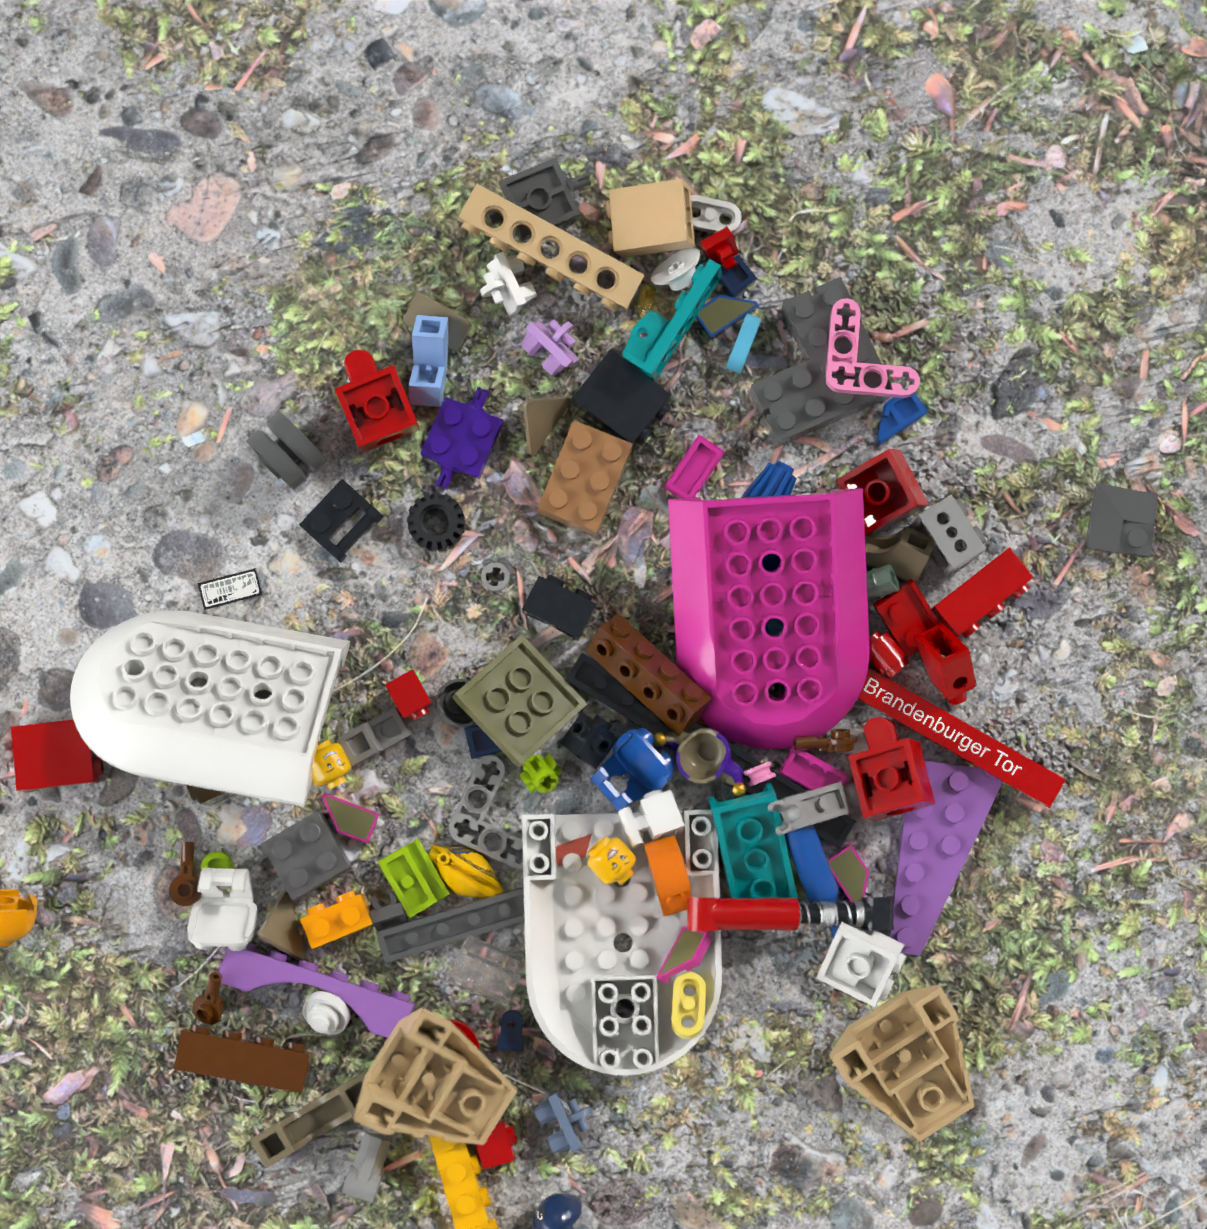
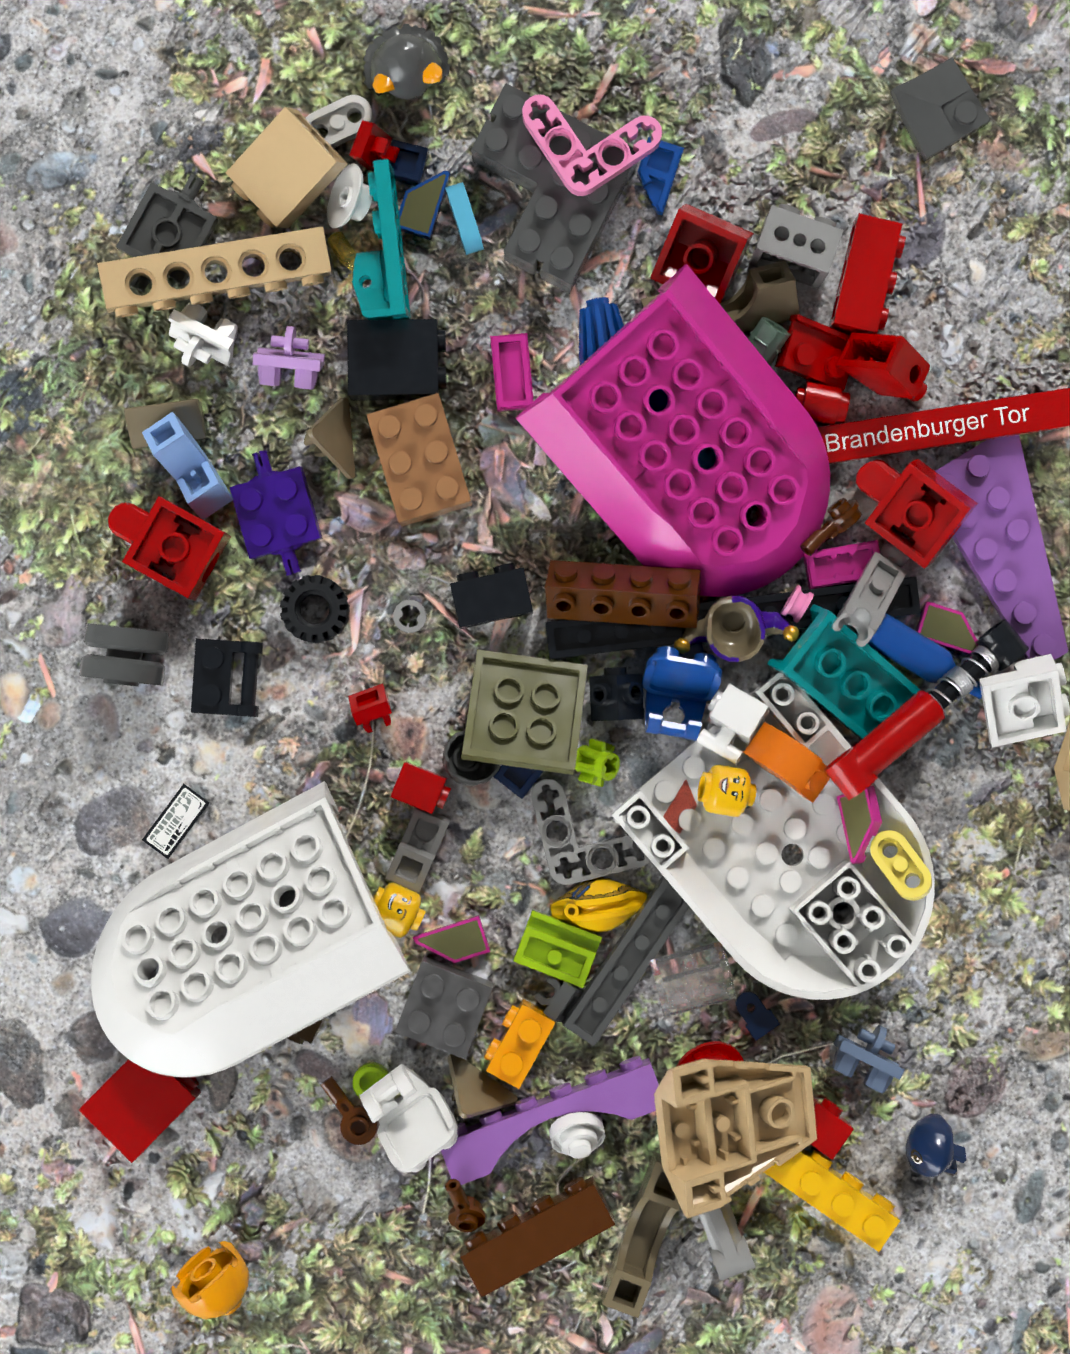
camera: 40 degrees left, 5 degrees up
none -> red tile [348,683,392,733]
none -> dark grey hair [363,24,450,100]

